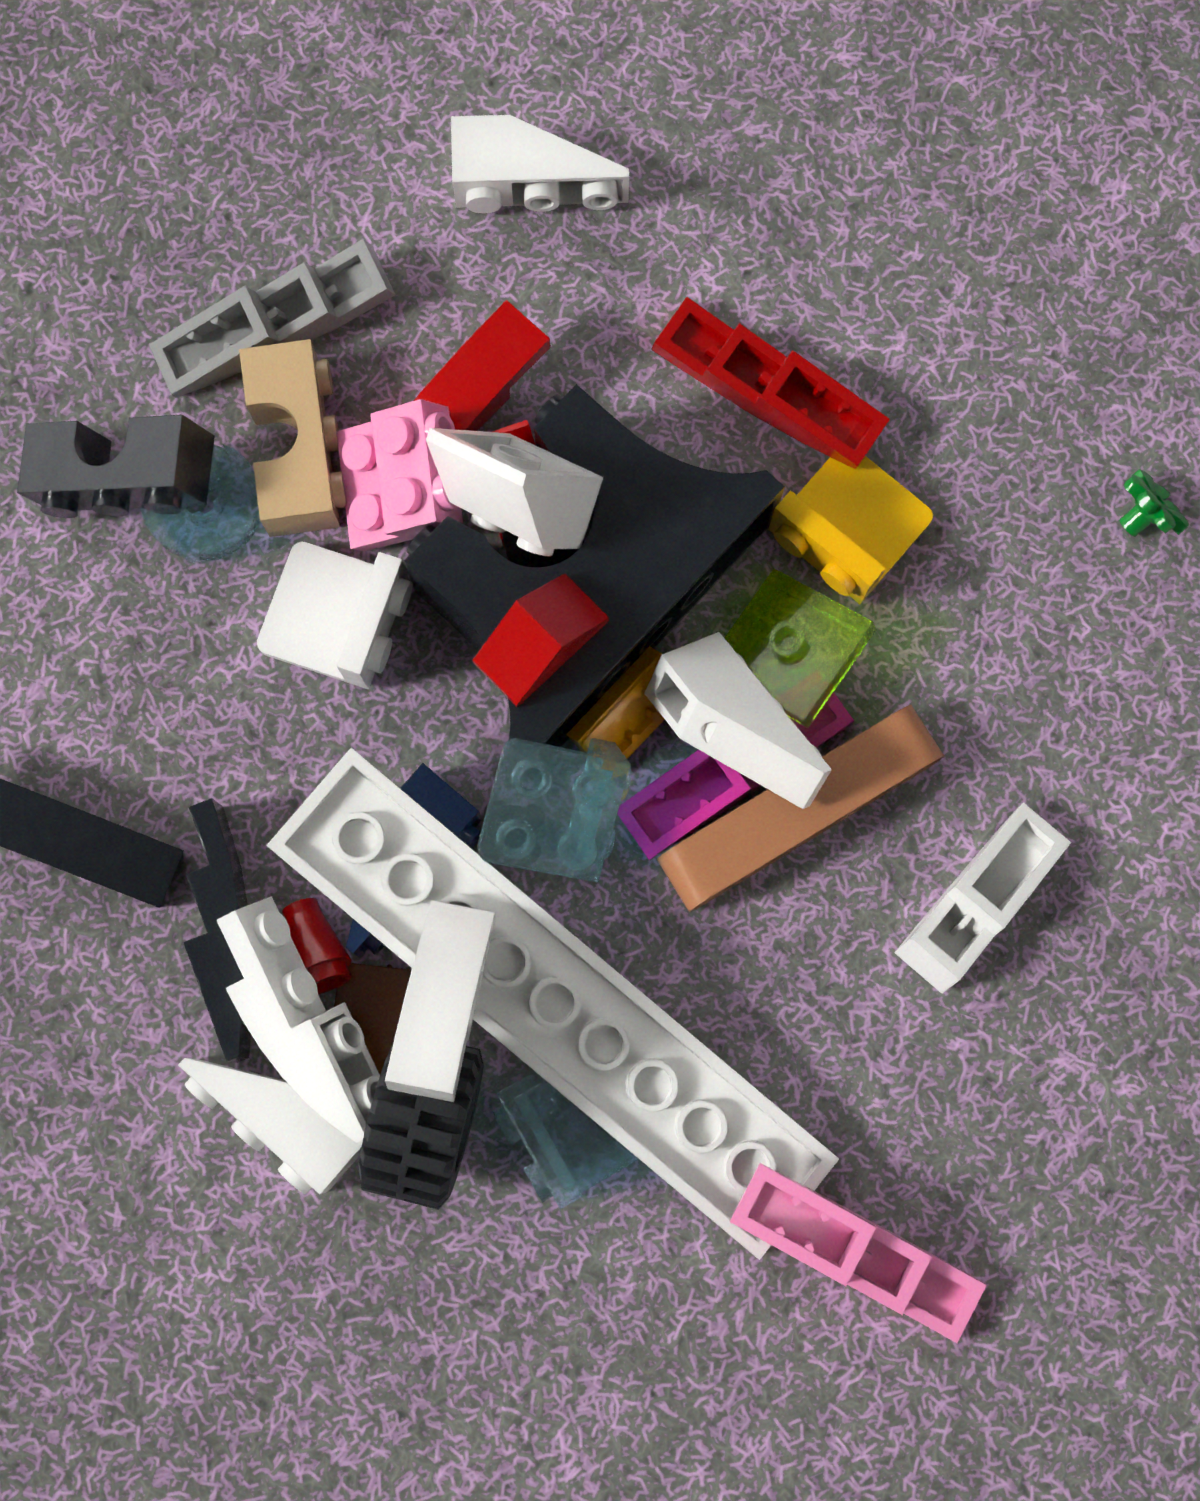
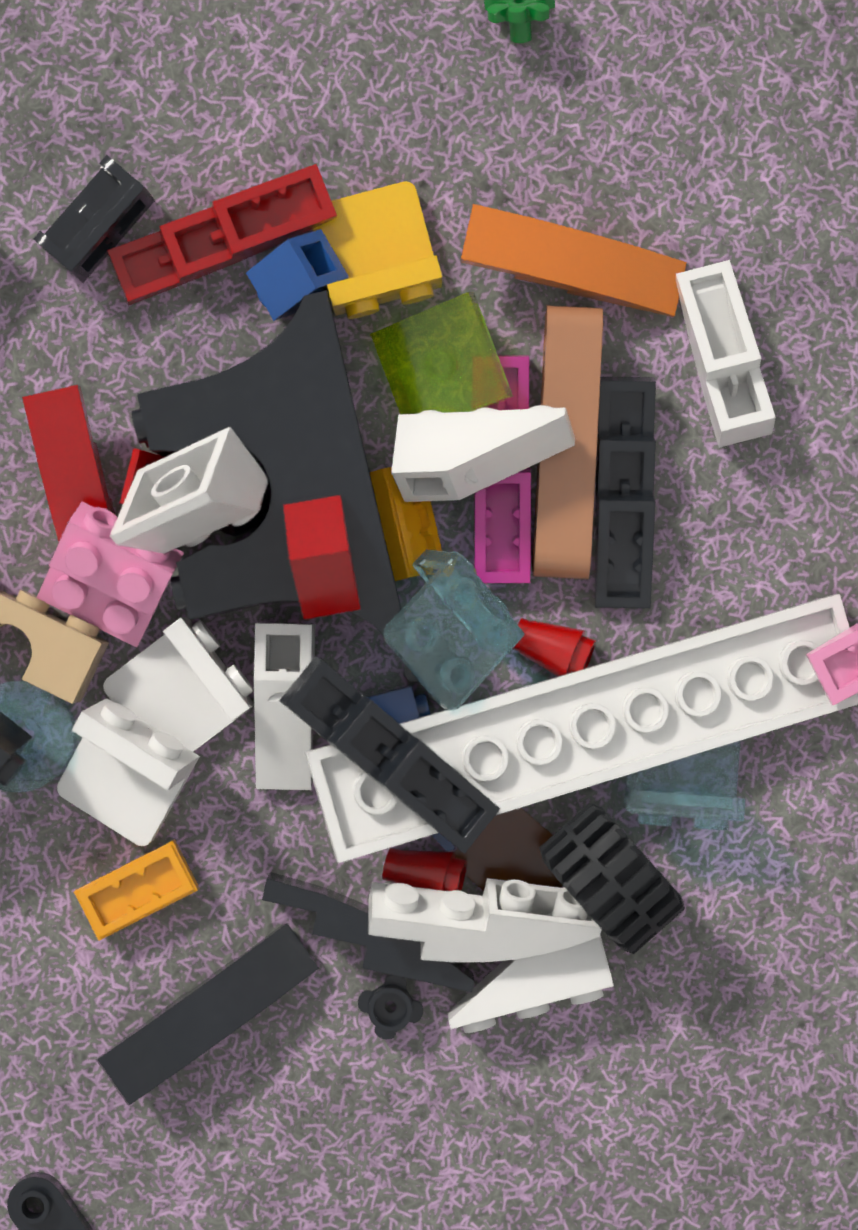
camera: 60 degrees left, 10 degrees up
white slope [385,900,495,1102] -> none
none -> black hinge [33,155,155,283]
none -> white bracket [57,698,200,846]
none -> light orange plate [73,839,200,941]
none -> blue brick [246,229,349,321]
none -> white slope [254,623,316,790]
none -> black slope [279,656,500,854]
none -> black plate [358,974,423,1040]
none -> orange slope [460,204,687,317]
none -> red cone [510,618,596,677]
none -> black slope [595,377,656,608]

